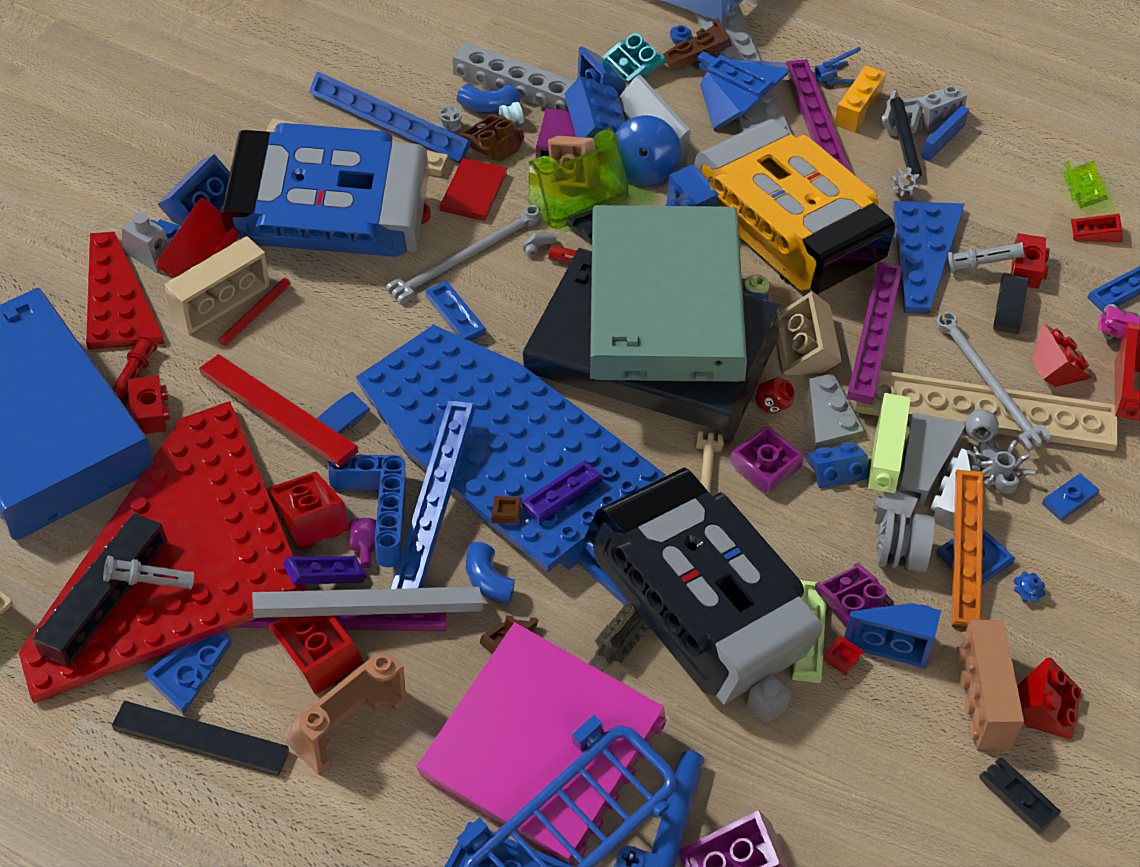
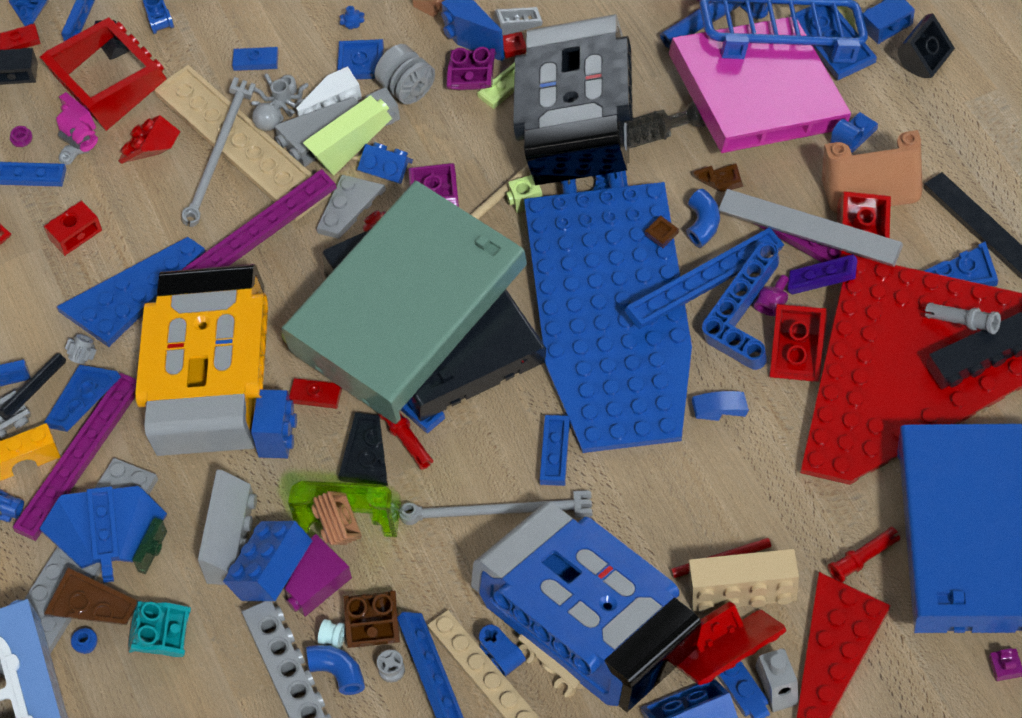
camera: 135 degrees left, 5 degrees up
red brick [127,375,171,434] -> none
red tile [199,354,359,467] -> none
red tile [440,158,507,221] -> none
dark purple tile [521,460,603,523] -> none
light grey arm [523,232,556,257] -> none
blue slope [578,46,626,98] -> none
blue dish [611,115,681,186] -> none
tan slope [777,291,842,375] -> none
light grey pin [948,242,1025,273] -> none
orange tile [951,470,984,628] -> none
black beam [993,272,1028,334] -> none
none -> blue wing [44,365,121,432]
none -> clear green plate [132,518,167,575]
none -> light grey slope [493,7,543,35]
none -> blue plate [830,112,878,153]

